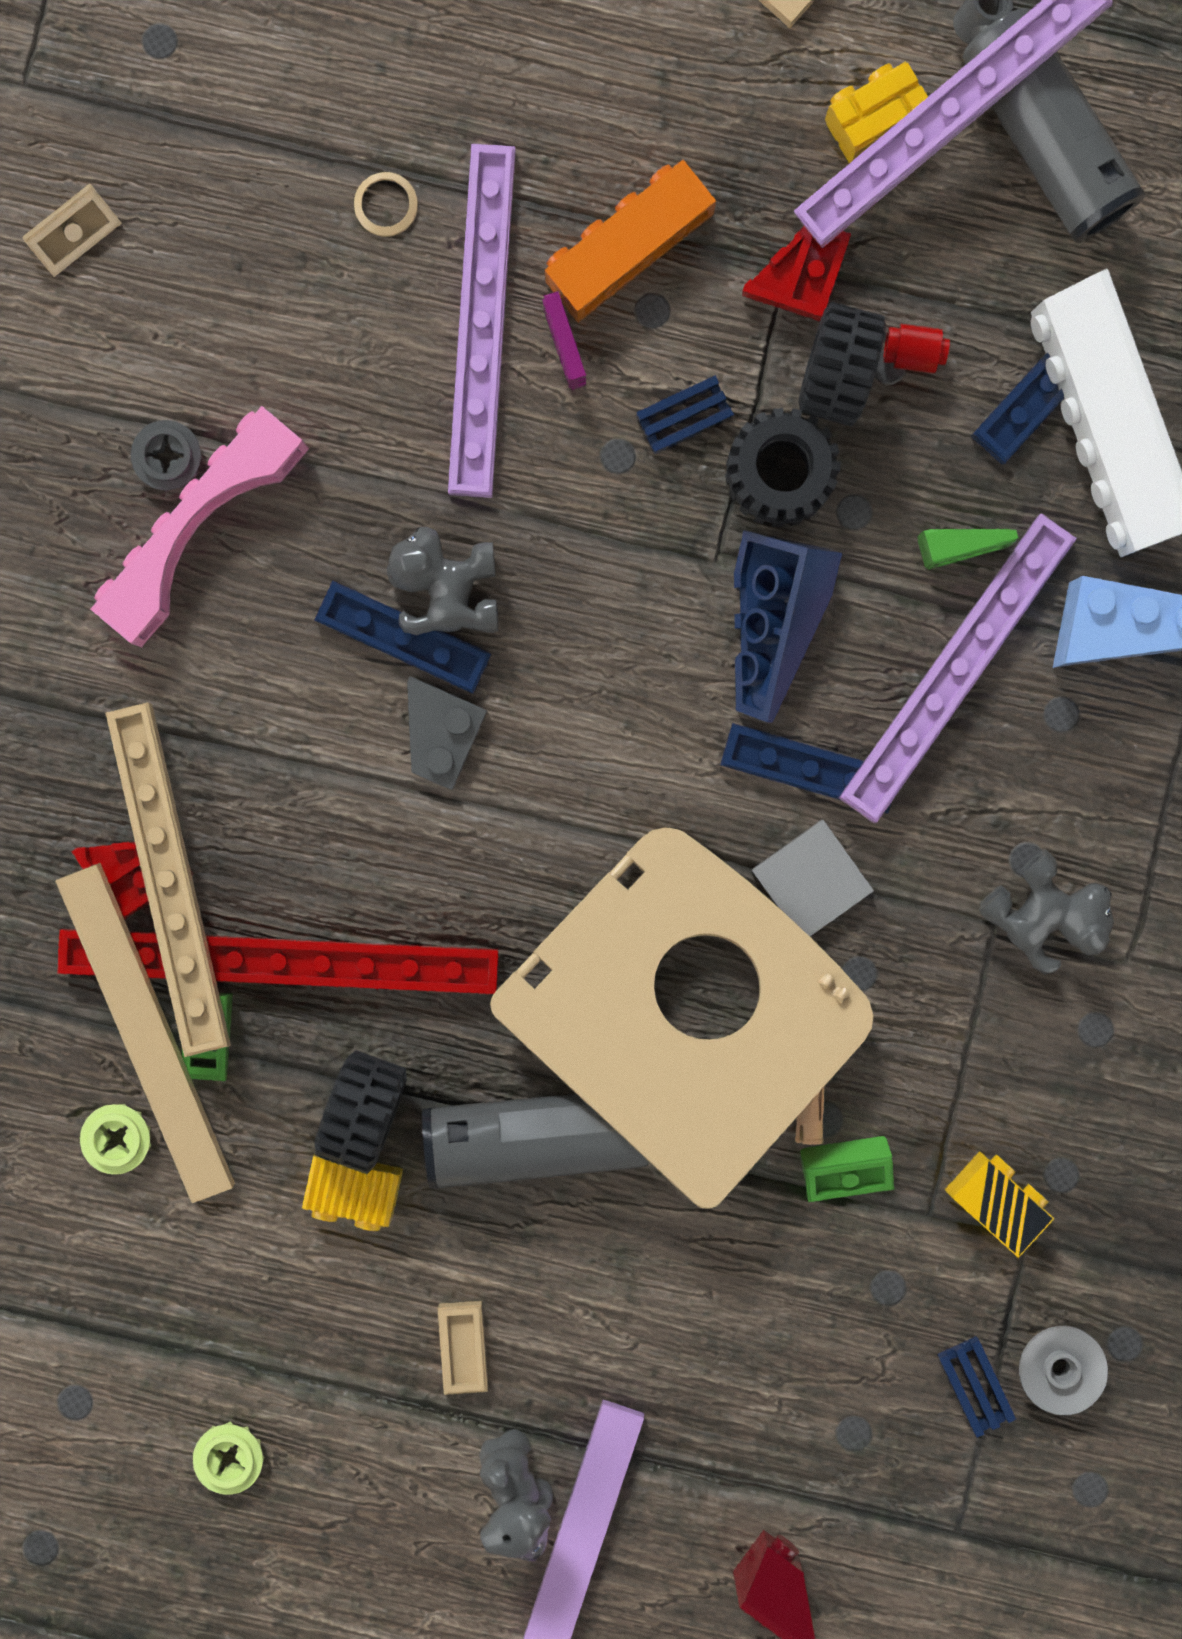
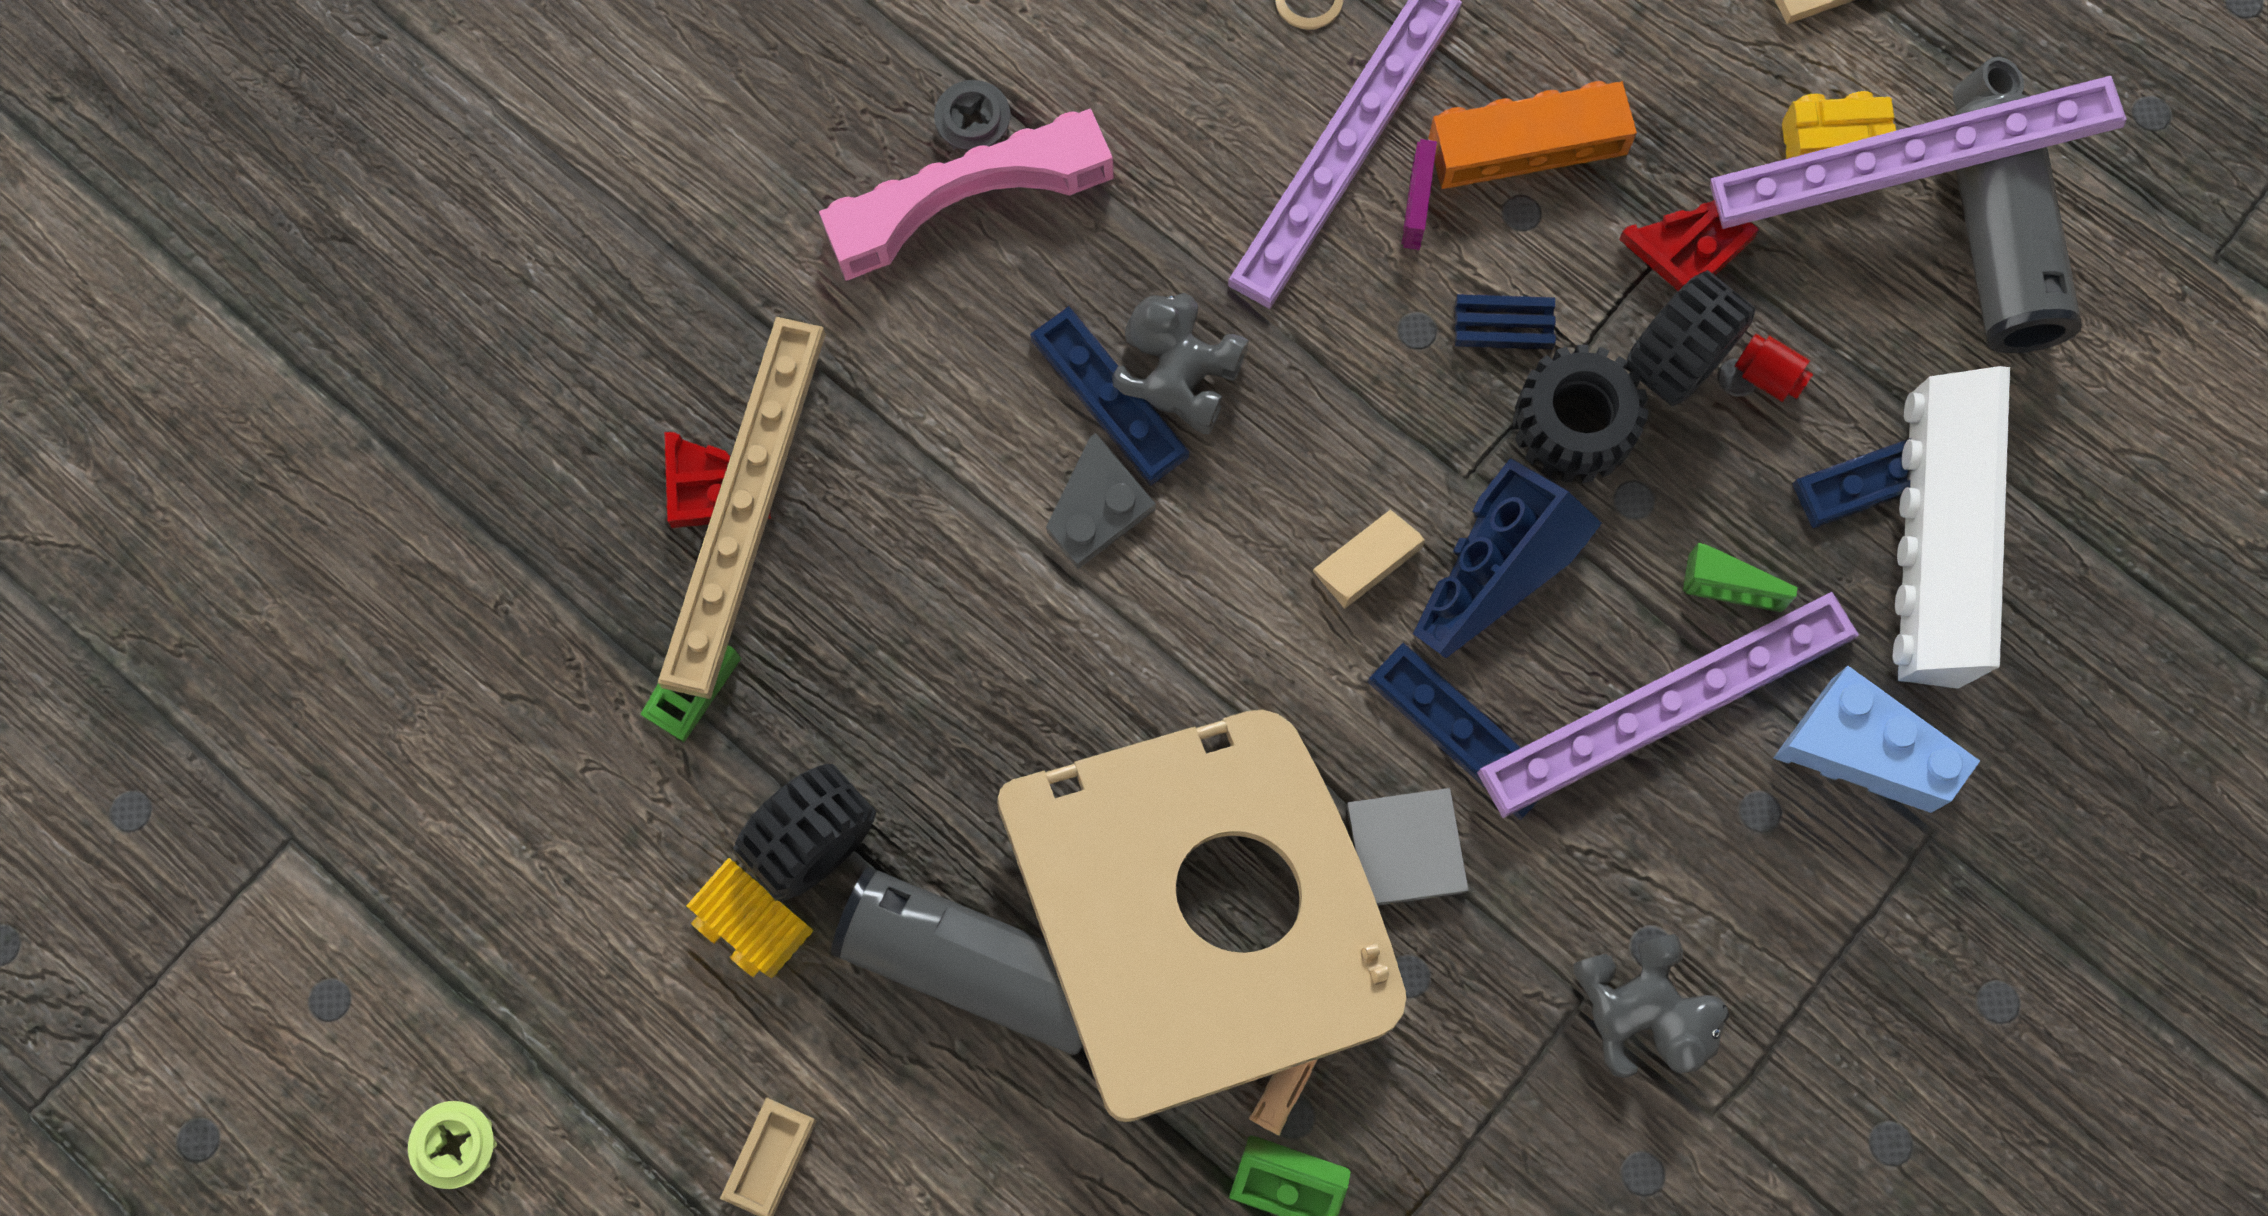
camera: 30 degrees right, 15 degrees down
tan tile [55,863,235,1203] -> none
red plate [57,929,499,994] -> none
yellowish green gear [80,1104,151,1174] -> none
none -> tan slope [1313,509,1425,609]

